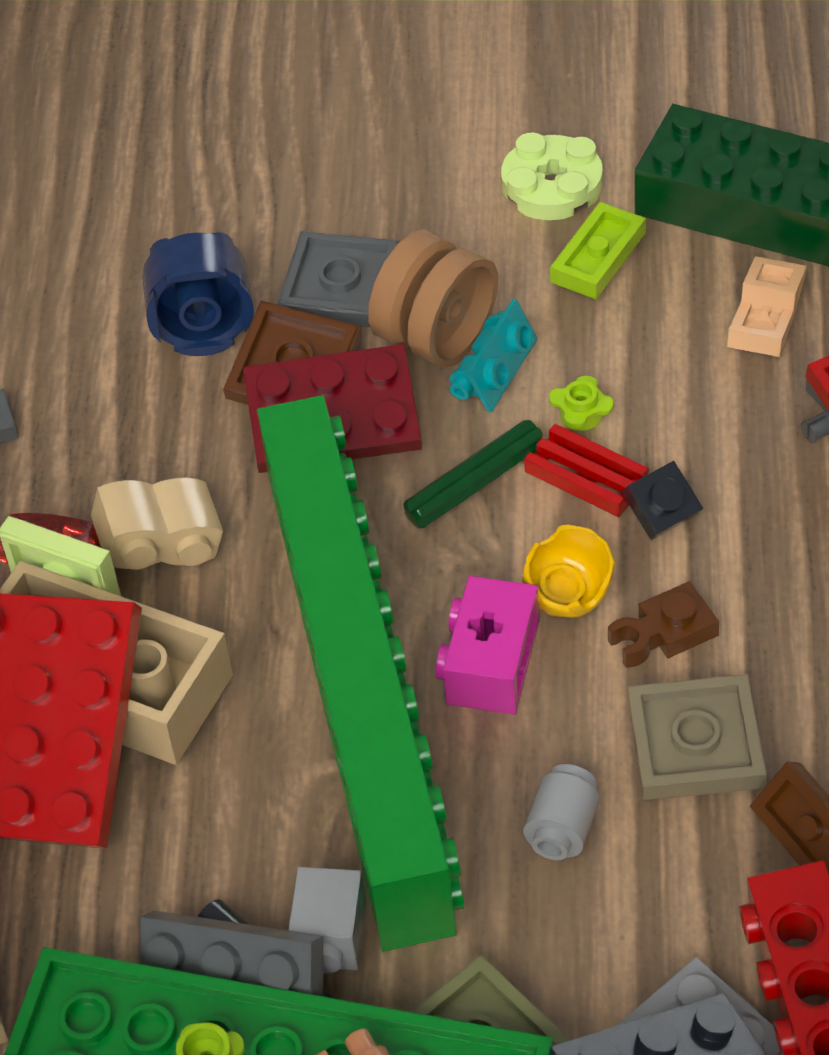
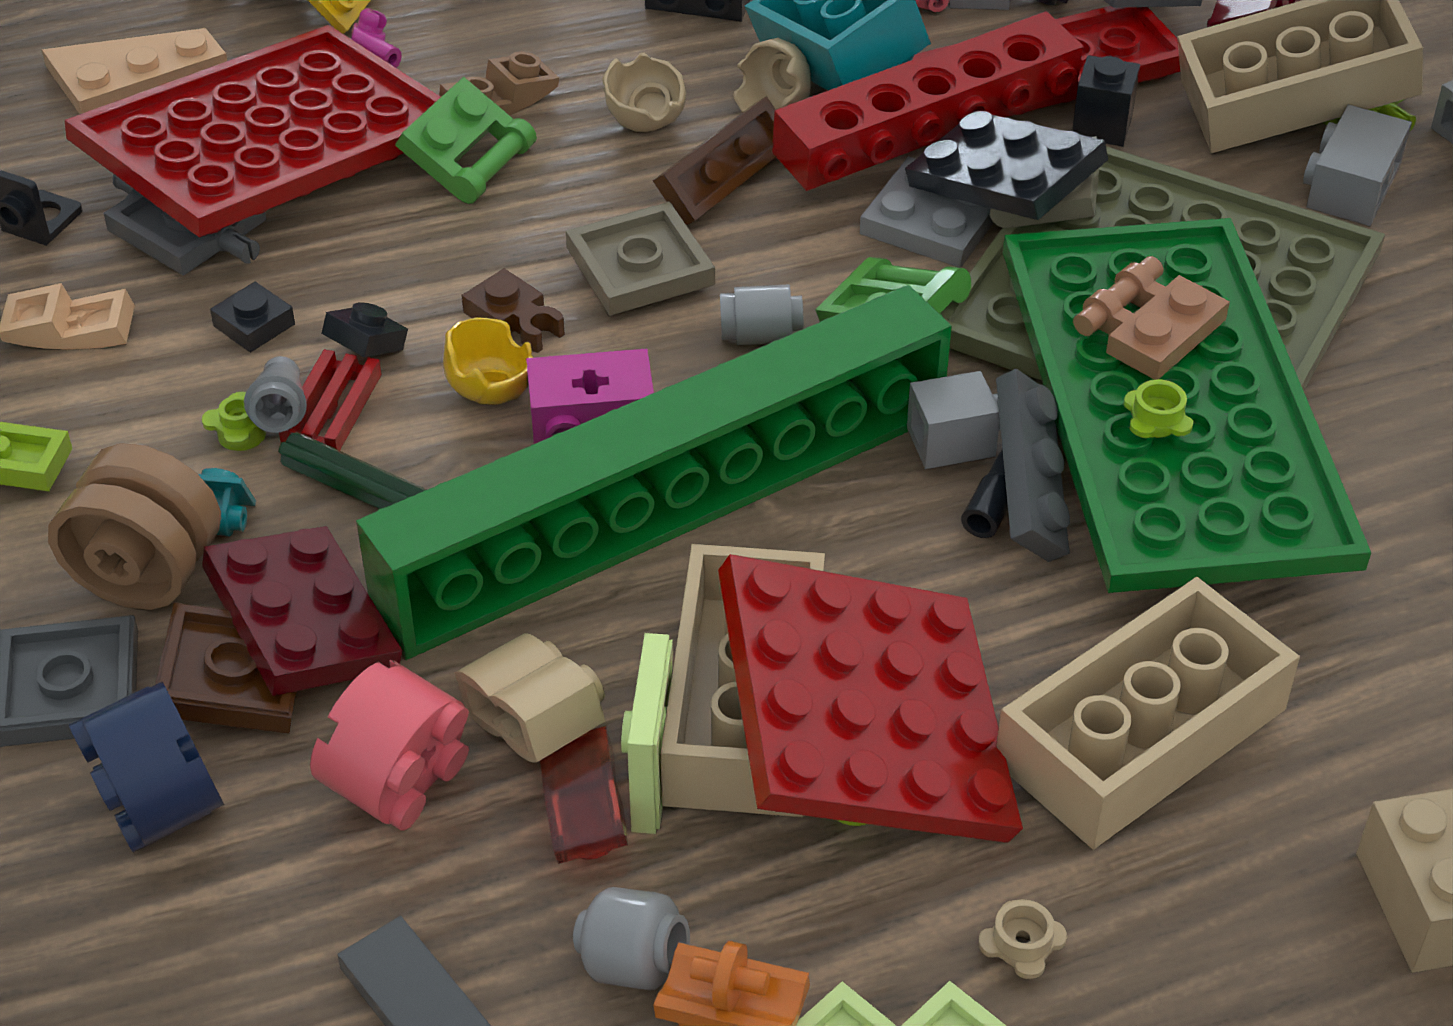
camera: 115 degrees left, 5 degrees down
none -> black plate [210,281,295,353]
none -> light grey cone [244,356,307,433]
none -> coral brick [310,660,469,831]
none -> bright green plate [815,257,971,322]

